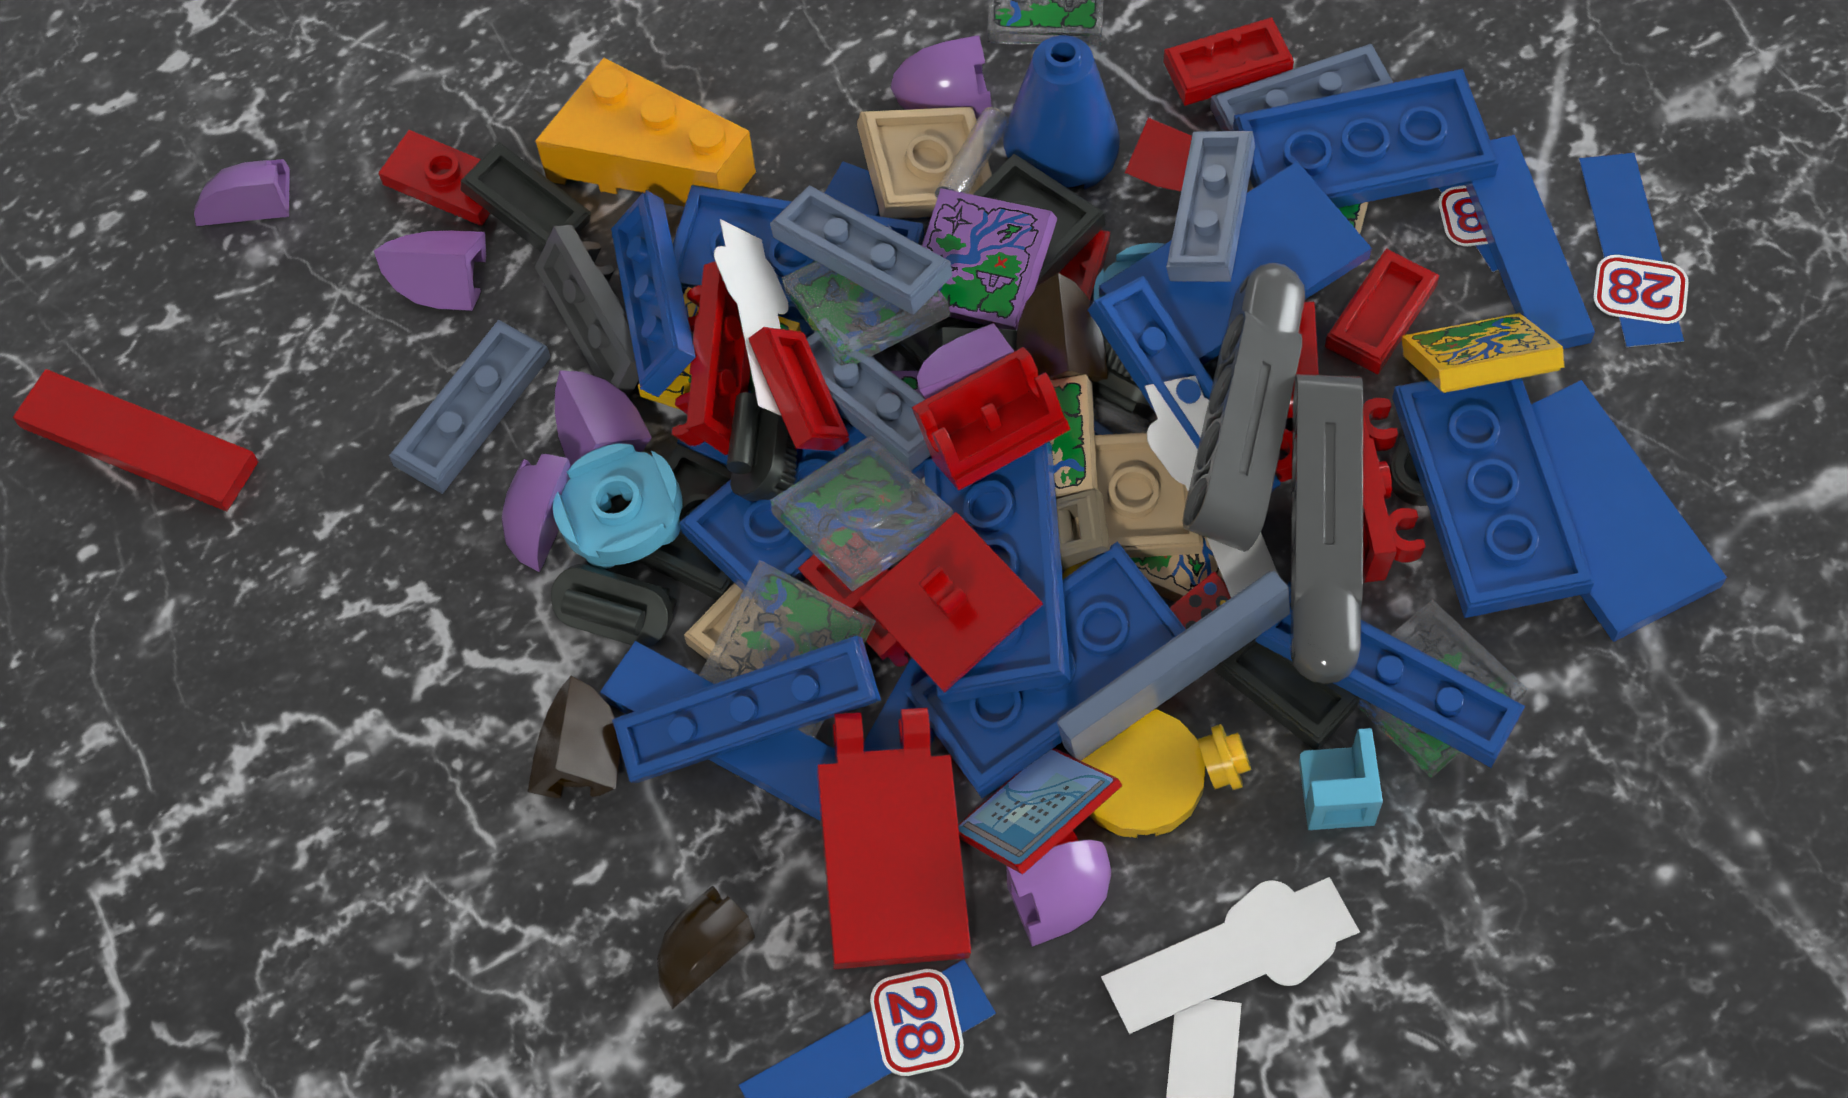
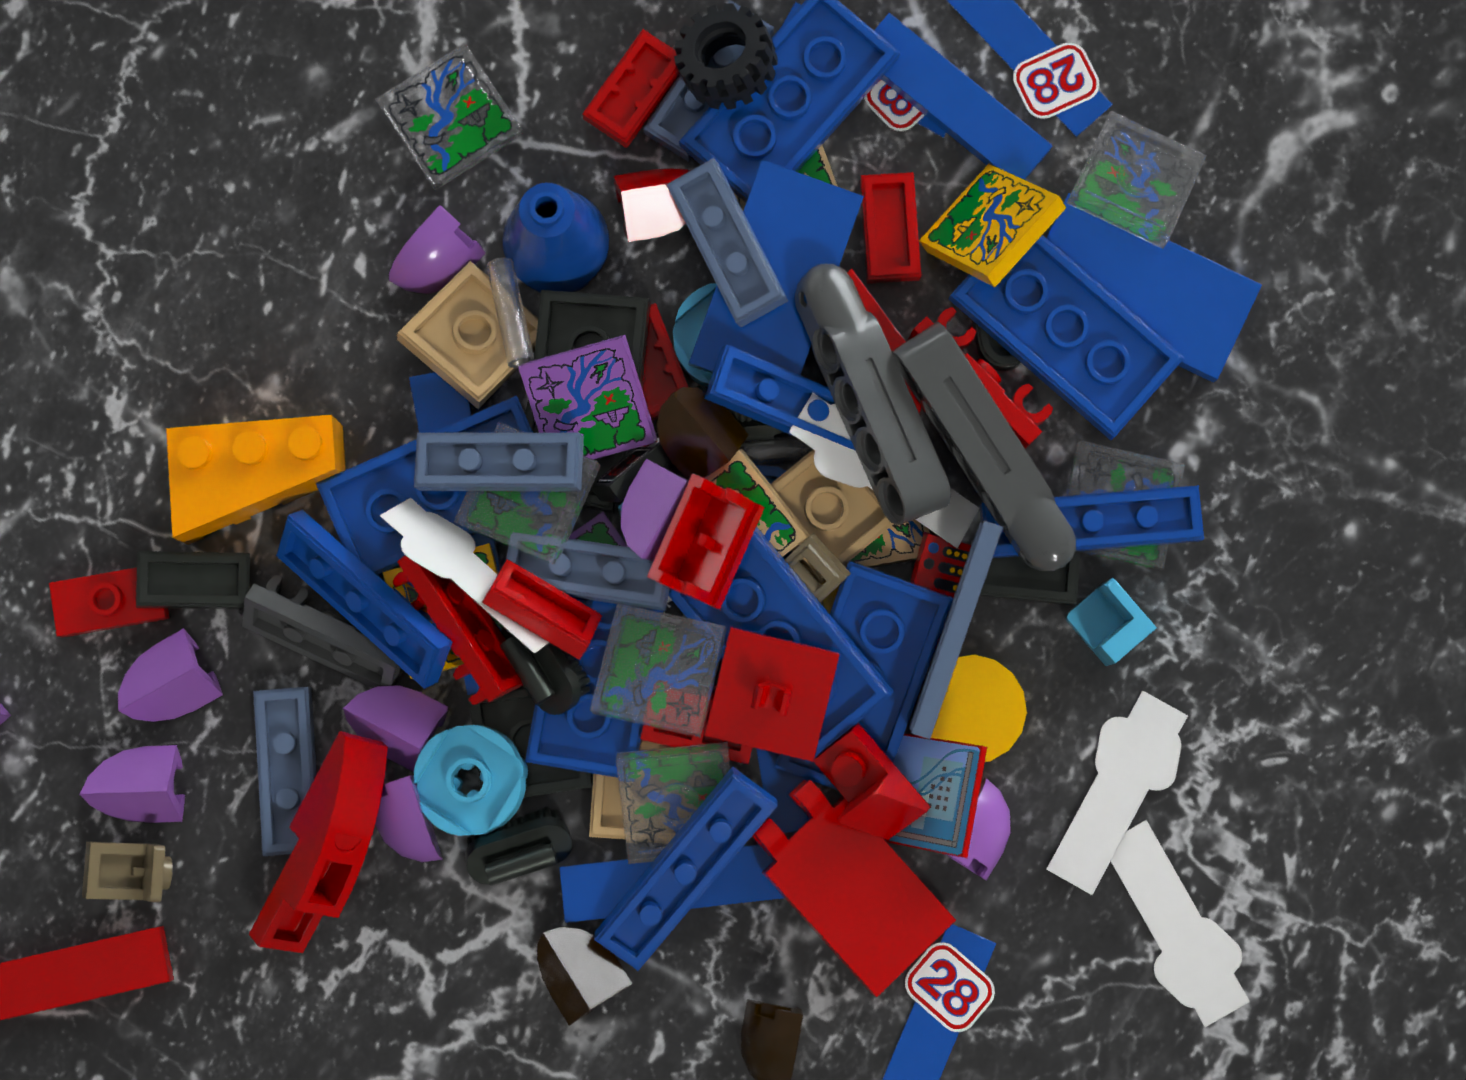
camera: 45 degrees left, 20 degrees up
yellow plate [1198,724,1251,790] -> none
none -> medium lavender brick [80,745,185,823]
none -> dark tan bracket [82,841,172,902]
none -> red slope [248,731,388,953]
none -> black tyre [674,3,778,110]
none -> red slope [814,723,930,840]
none -> clear tile [1067,111,1207,249]

